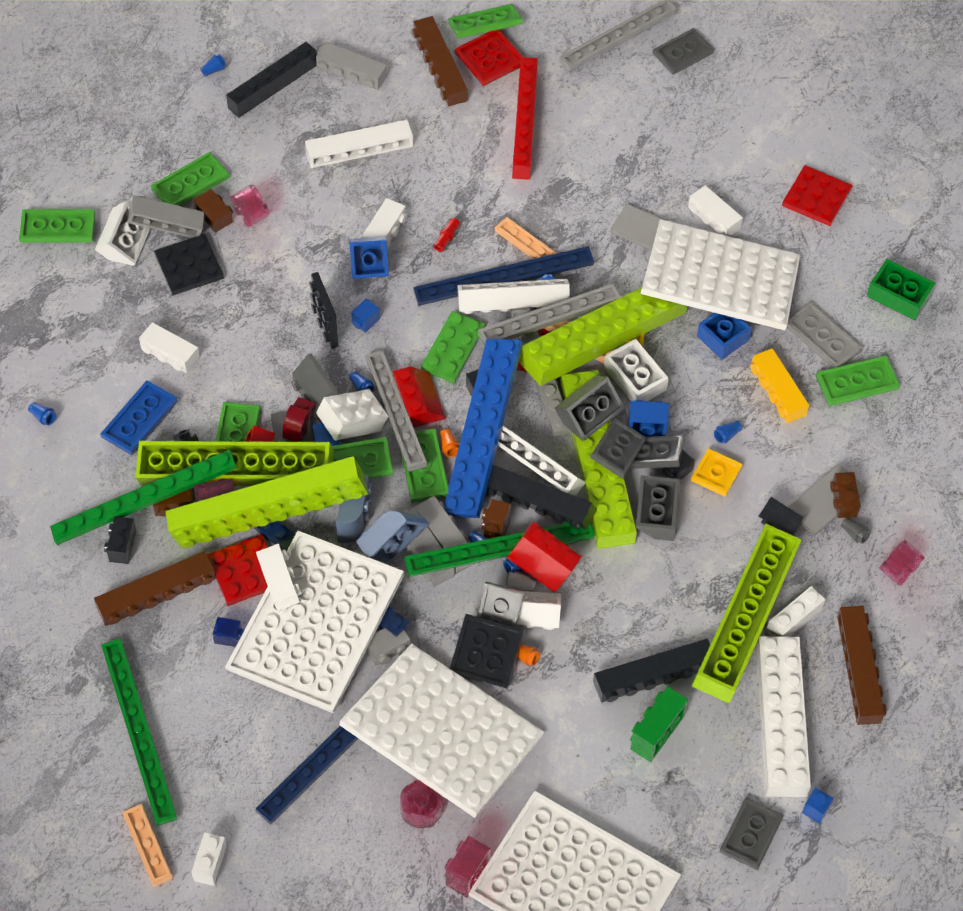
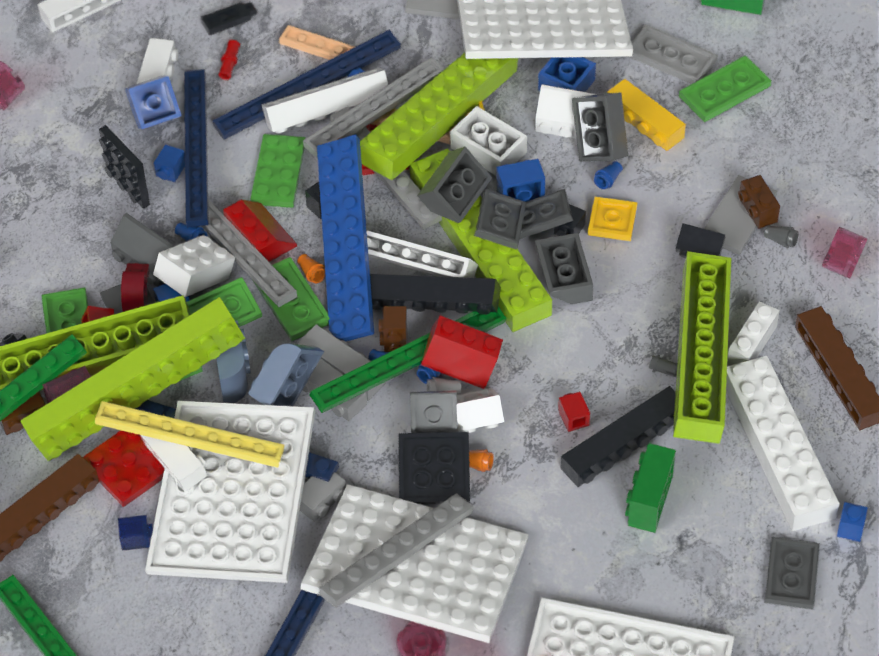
camera: 15 degrees left, 5 degrees down
none -> light yellow tile [95,401,285,468]
none -> dark blue plate [184,69,209,228]
none -> black hinge [201,2,258,36]
none -> light grey plate [319,493,473,608]
none -> white slope [535,85,596,139]
none -> red brick [558,391,590,432]
none -> dark grey slope [572,93,629,162]
none -> dark grey pin [649,355,677,377]

